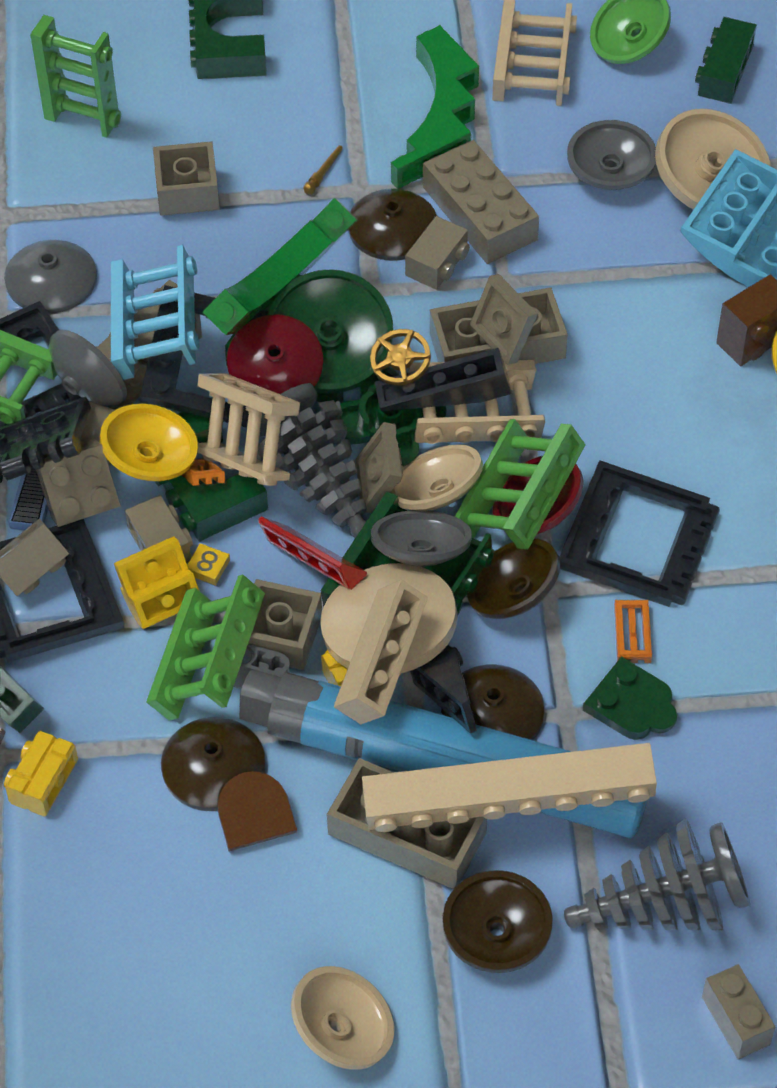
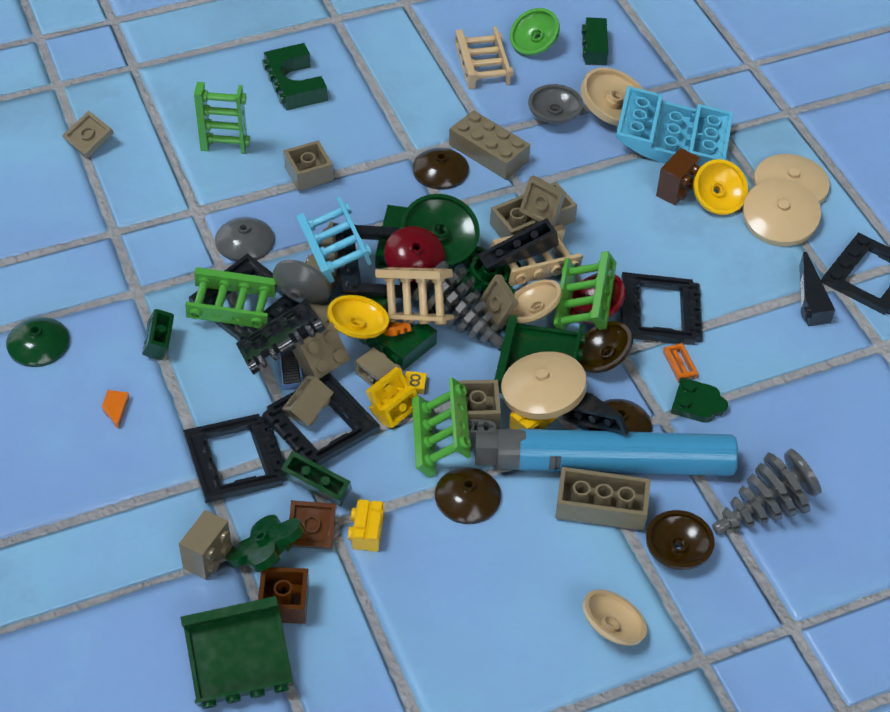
camera: 20 degrees left, 5 degrees down
green arch [203,198,357,335] -> none
reddish brown tile [218,771,297,852] -> none
red slope [258,516,367,590] -> none
pearl gold piece [303,145,343,195] -> none
tan brick [333,579,428,724] -> none
tan brick [362,743,657,832] -> none
pearl gold wheel [370,329,431,385] -> none
dark grey dish [371,511,472,567] -> none
green arch [391,25,479,189] -> none
dark tan brick [405,216,470,290] -> none
dark tan brick [702,964,776,1059] -> none

